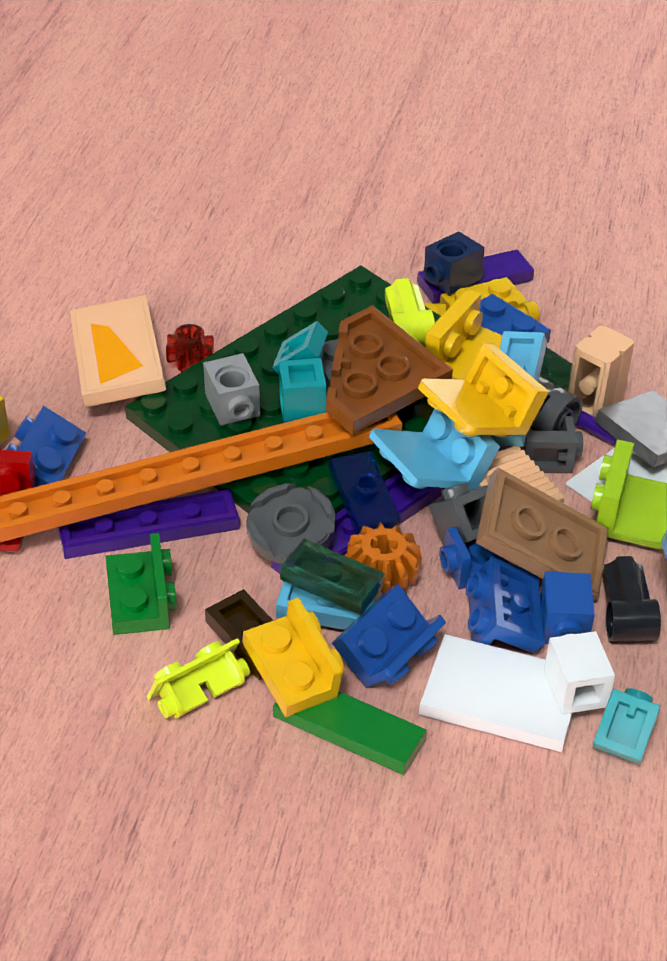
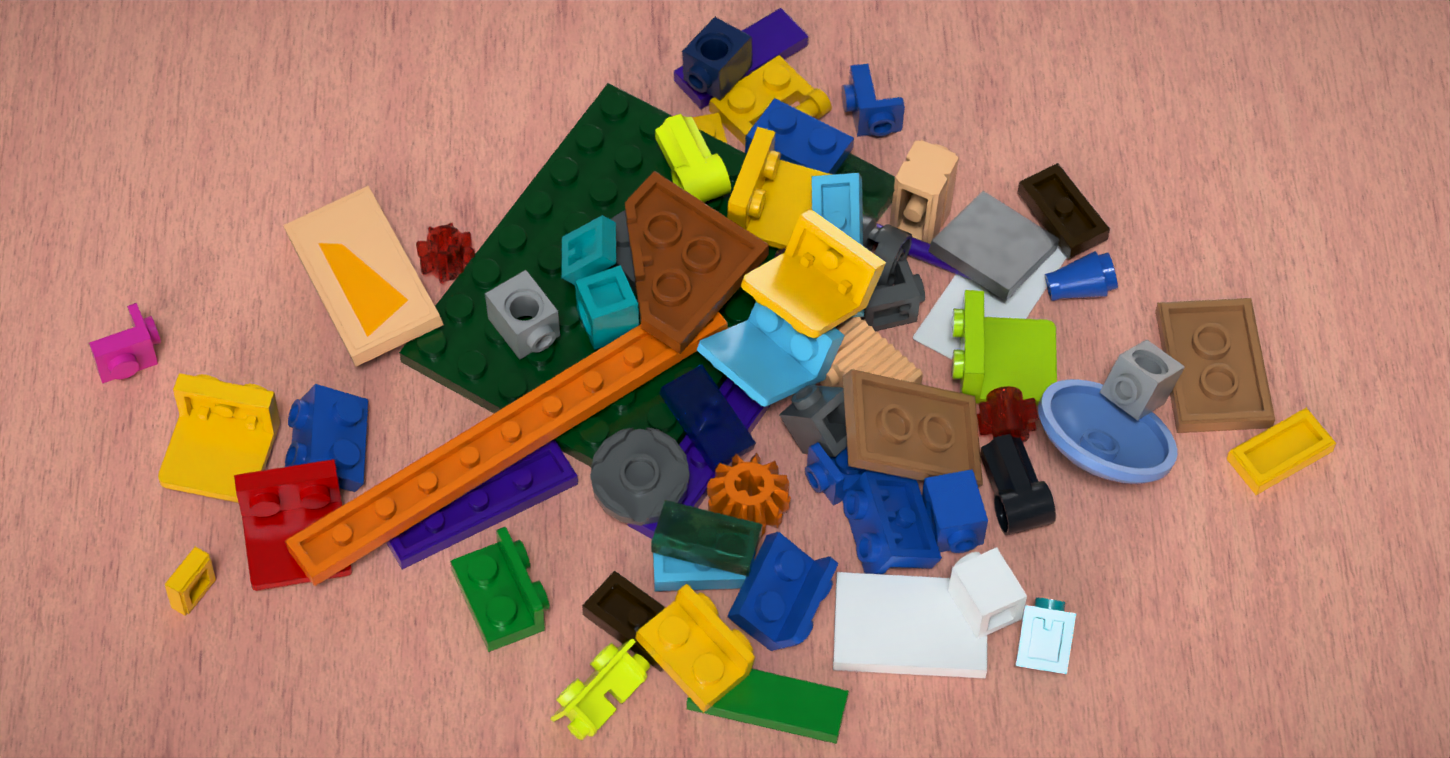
camera: 15 degrees left, 15 degrees up
none -> blue bracket [842,64,905,137]
none -> clear red gear [977,386,1039,443]

